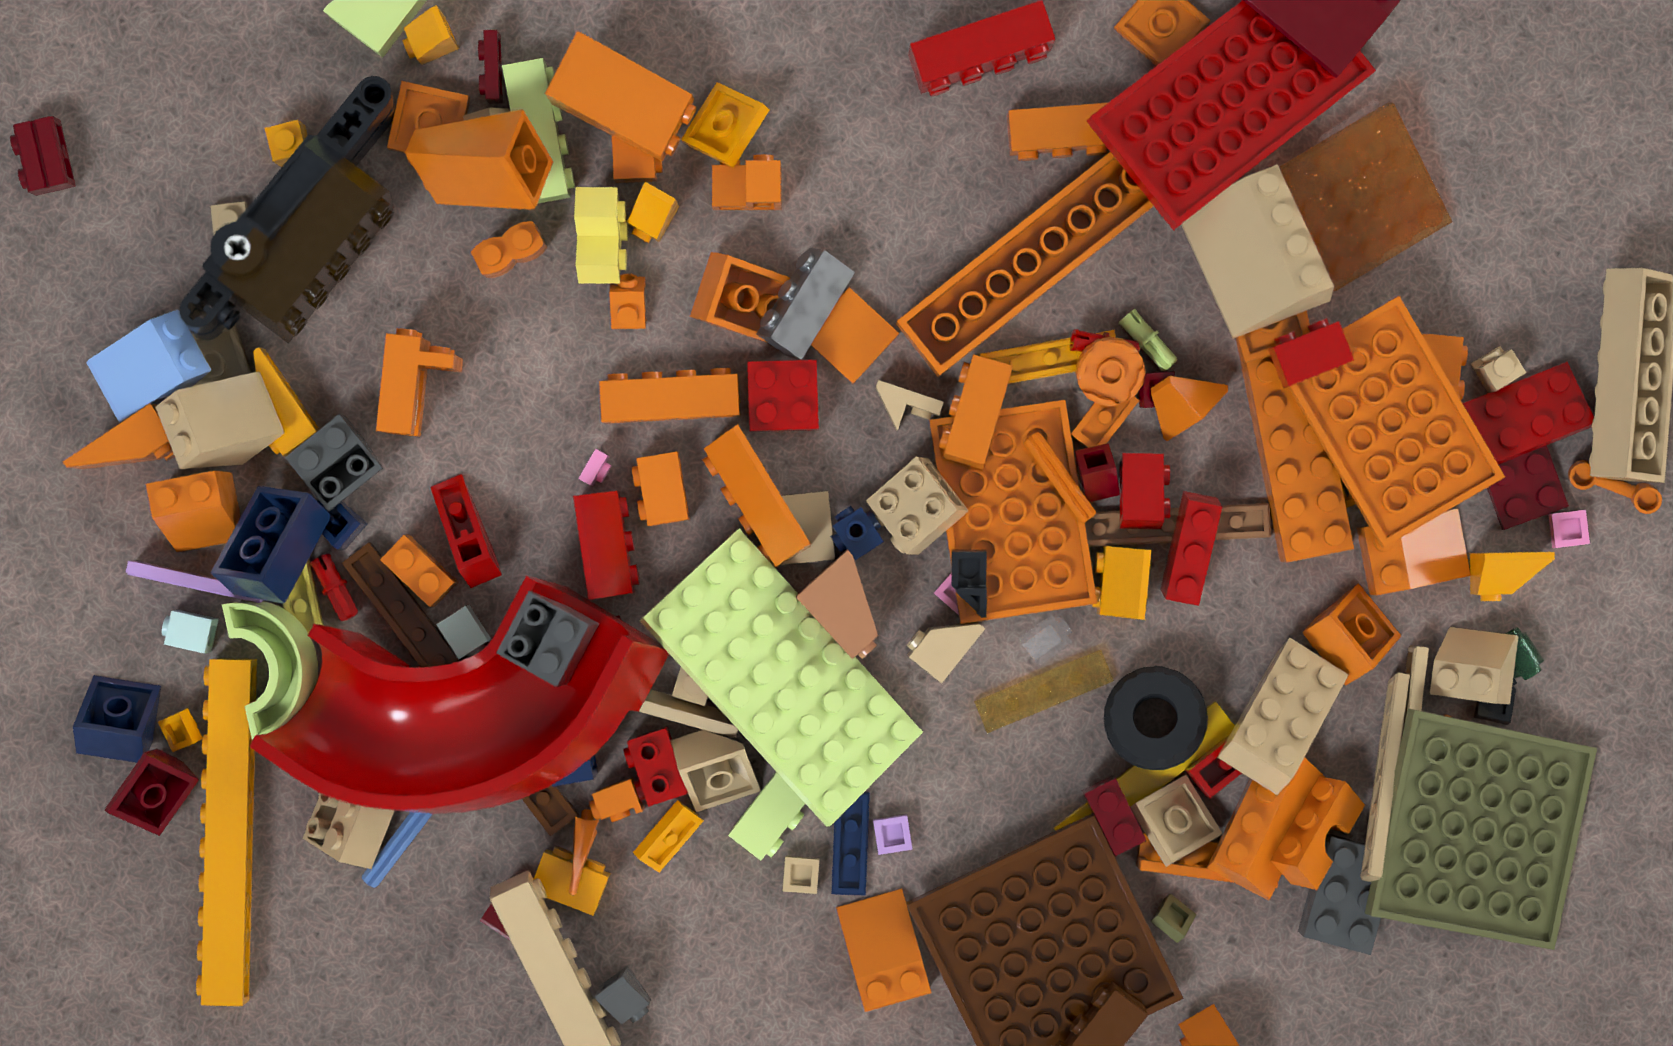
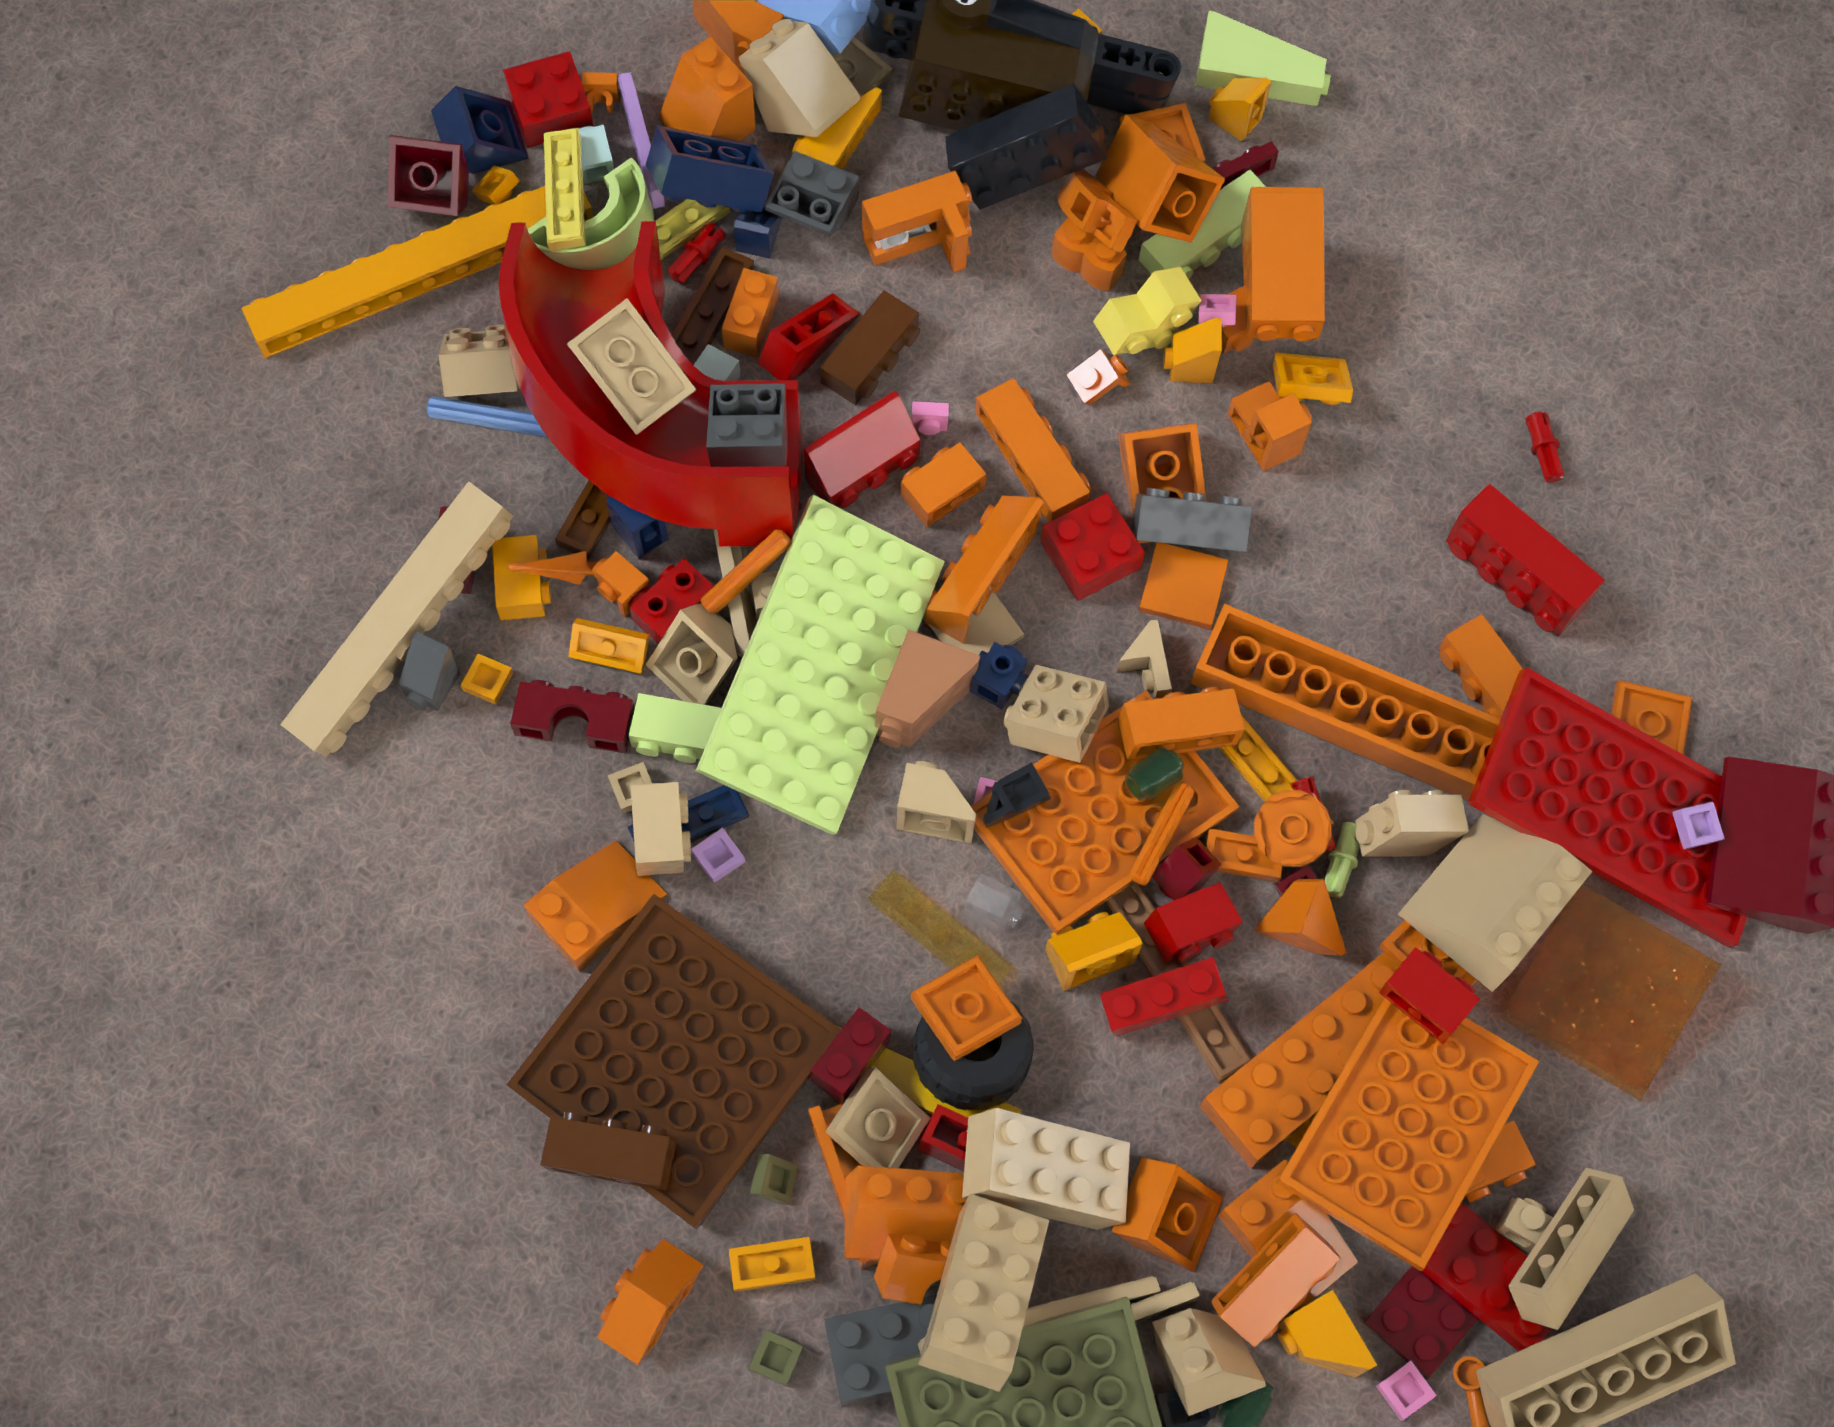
camera: 55 degrees right, 20 degrees down
none -> light orange plate [460,653,513,705]
none -> red brick [503,51,594,148]
none -> dark red arch [510,680,635,754]
none -> light yellow tile [544,128,585,251]
none -> tan plate [567,299,696,435]
none -> orange tile [582,72,620,113]
none -> tan brick [631,782,691,876]
none -> orange axle [701,529,792,614]
none -> light orange plate [729,1237,815,1292]
none -> olive plate [749,1330,804,1387]
none -> reddish brown brick [820,290,920,405]
none -> orange tile [910,955,1022,1062]
none -> tan brick [918,1194,1049,1392]
none -> black brick [945,83,1108,210]
none -> orange slope [1057,168,1137,253]
none -> clear green brick [1125,747,1184,801]
none -> bright pink plate [1199,294,1237,327]
none -> orange brick [1211,1213,1340,1348]
none -> tan brick [1355,790,1469,857]
none -> tan brick [1508,1168,1634,1330]
none -> lavender plate [1672,802,1725,850]

